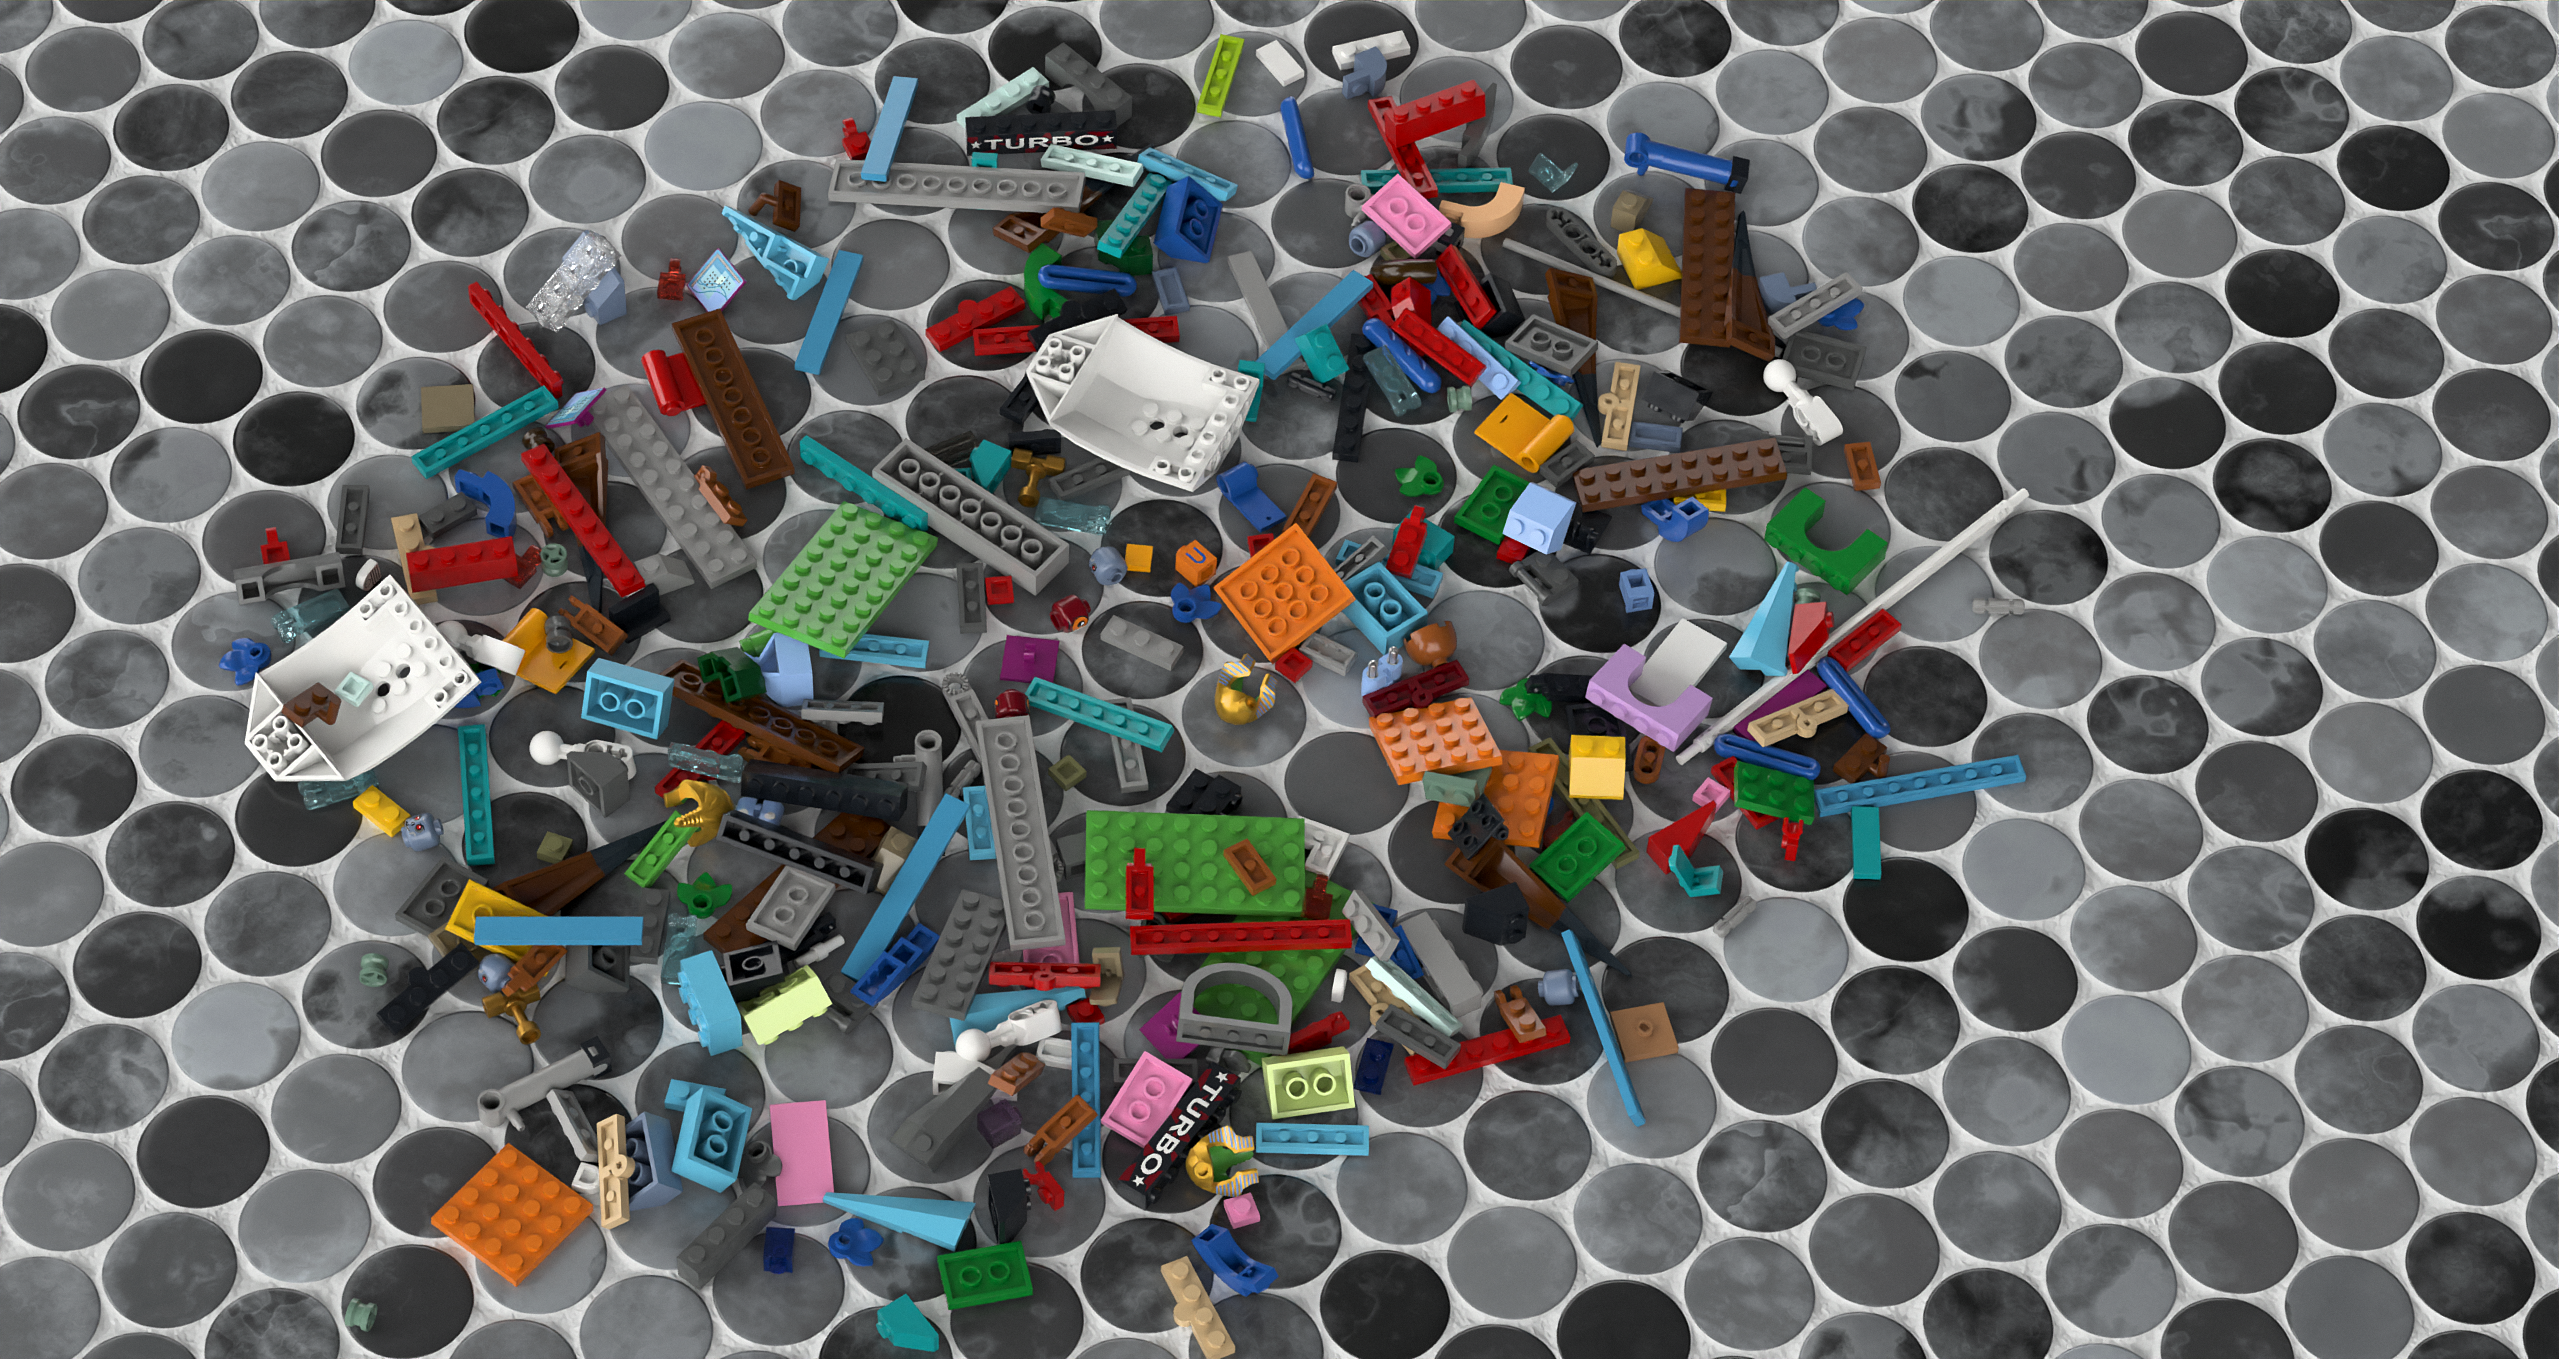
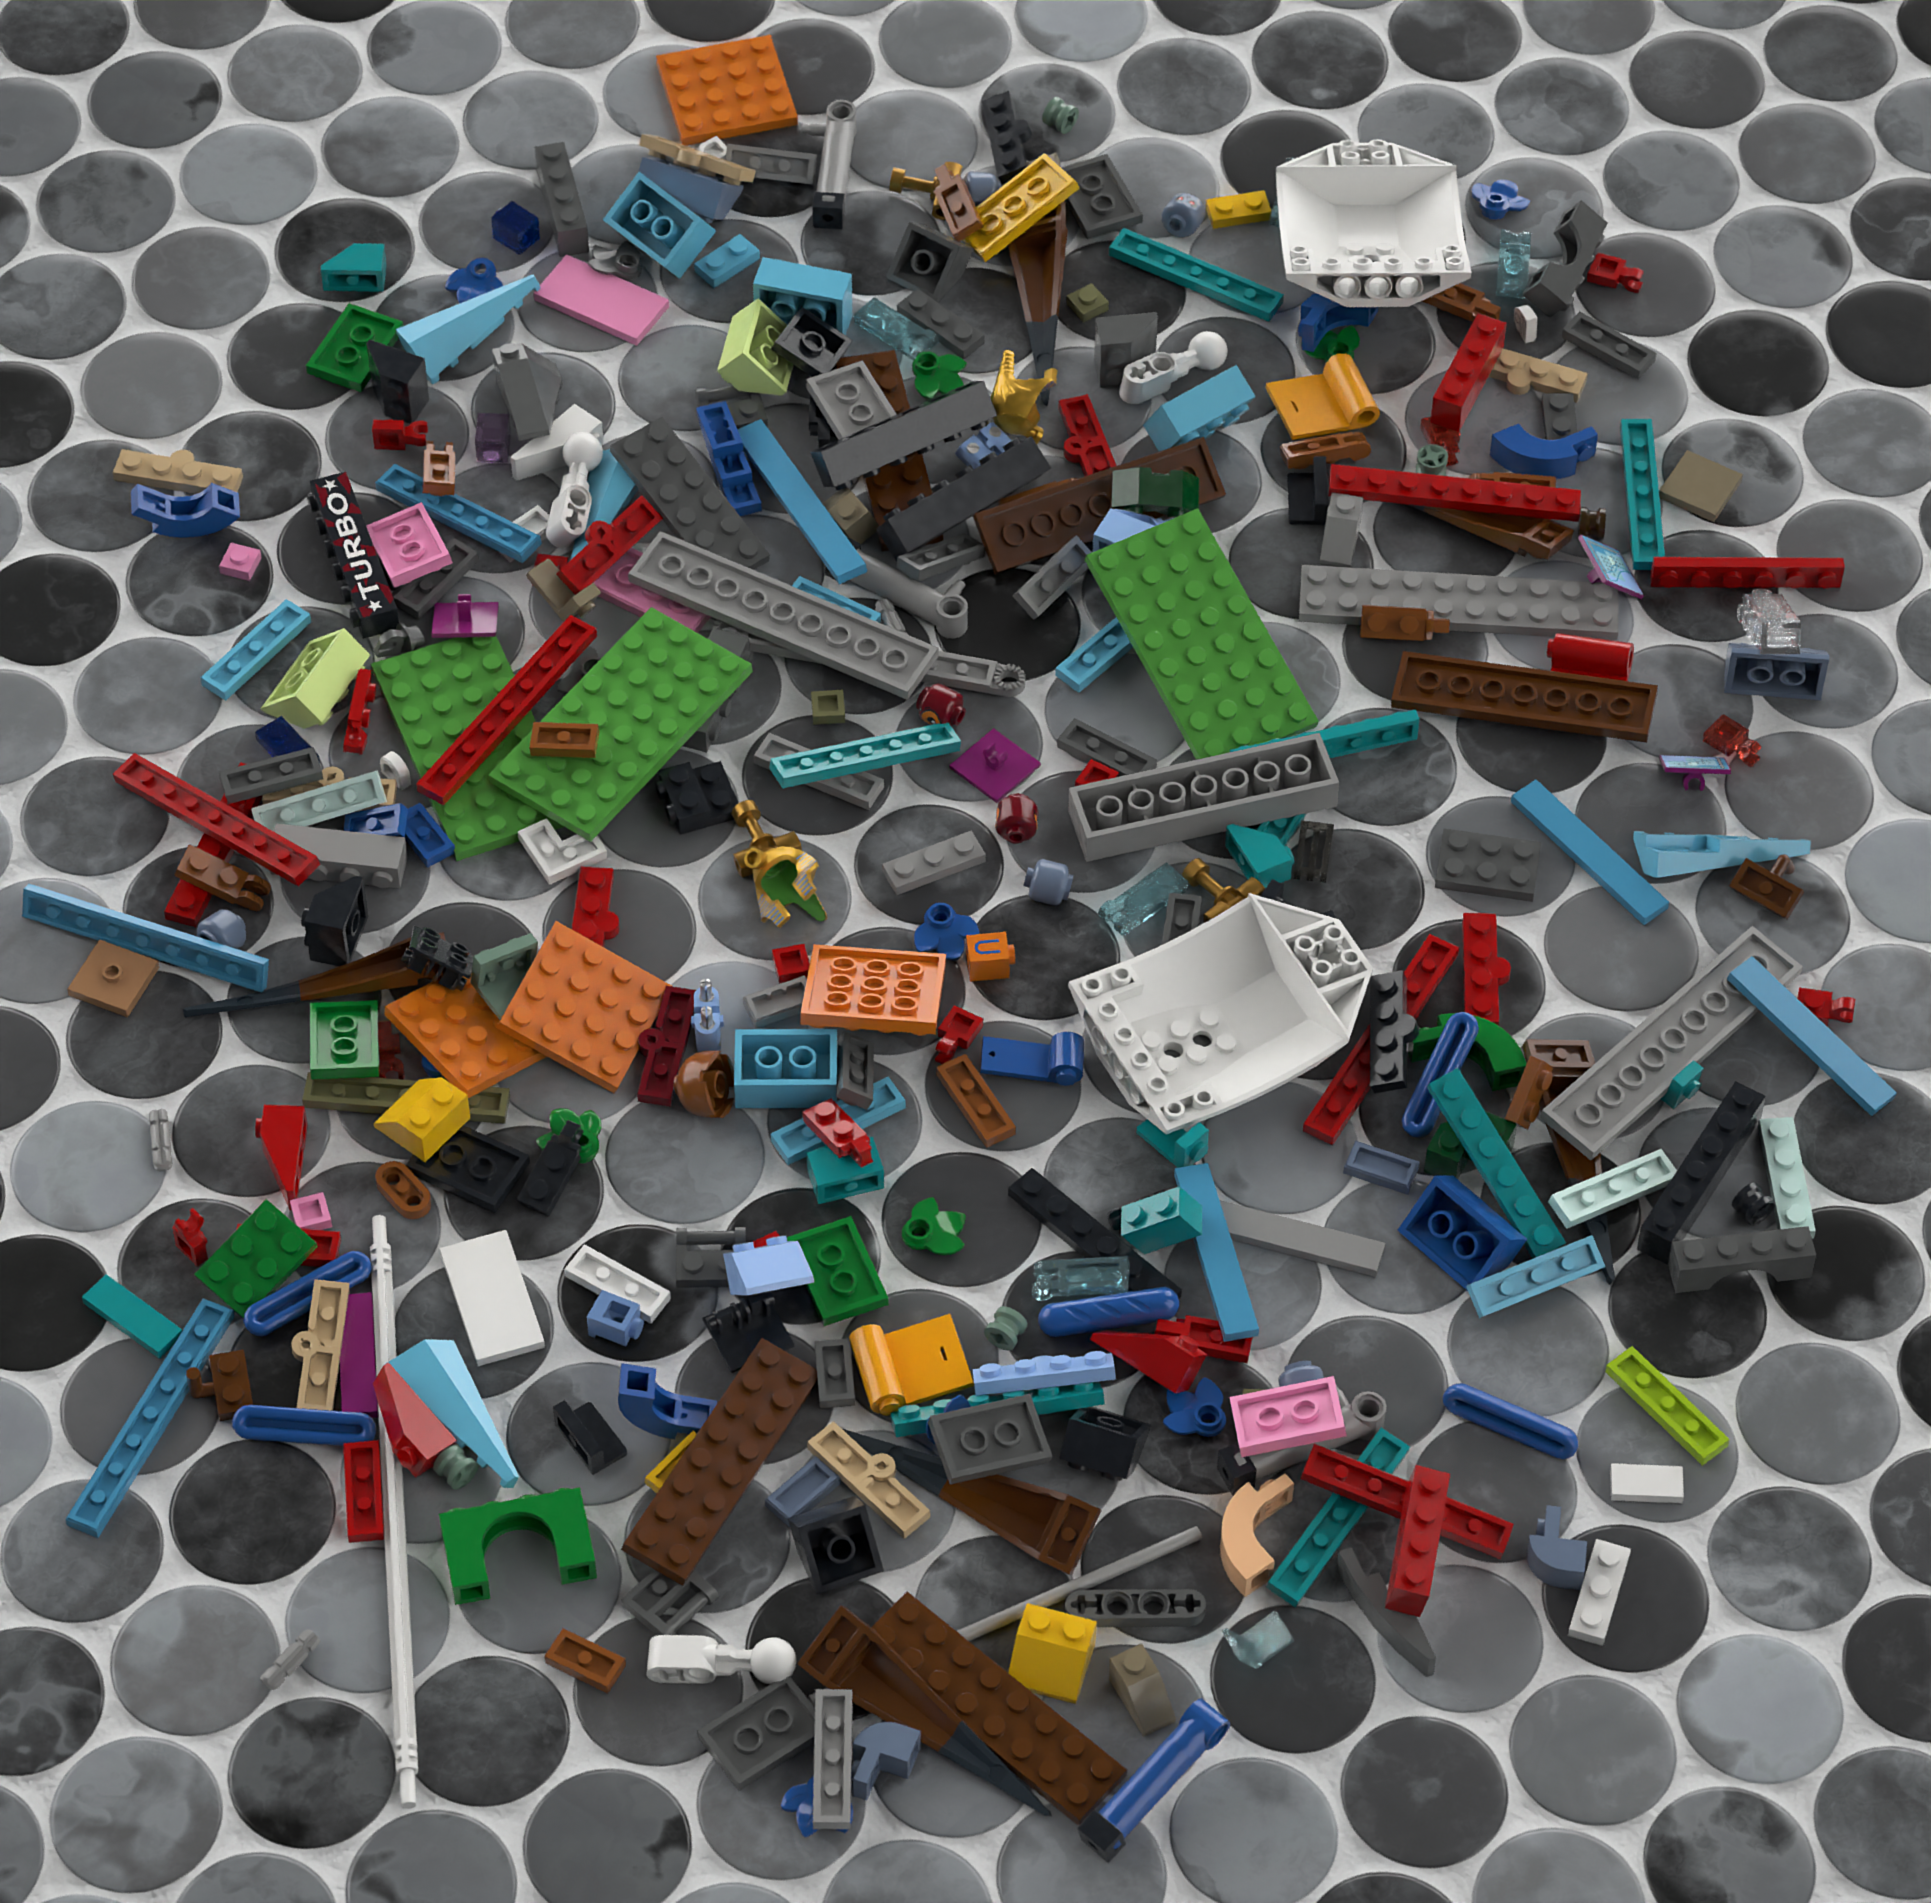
camera: 130 degrees right, 0 degrees up
reddish brown plate [281,682,341,728] -> none
light aqua tile [334,671,374,707] -> none
white beam [438,620,525,675] -> none
dark azure tile [474,917,644,945] -> none
dark grey wheel [545,616,573,653] -> none
bright green tile [624,810,698,888] -> none
clear light blue plate [668,742,744,783] -> none
white bar [794,934,845,969] -> none
dark orange plate [988,1052,1045,1096] -> none
light orange tile [1125,544,1153,573] -> none
red hinge [1126,848,1154,920] -> none
dark grey window [1176,963,1292,1056] -> none
piece [1186,1126,1259,1197] -> none
clear red plate [1300,874,1333,920] -> none
light grey plate [1342,890,1400,962] -> none
dark brown cylinder [1370,259,1437,286] -> none
red tile [1390,308,1487,387] -> none
red tile [1435,244,1497,329] -> none
lavender arch [1585,644,1713,752] -> none
teal bracket [1669,845,1723,897] -> none
none -> red plate [112,753,321,887]
none -> black panel [553,1400,627,1475]
none -> white plate [565,1244,671,1324]
none -> red hinge [572,866,620,947]
none -> pearl gold bar [732,800,802,878]

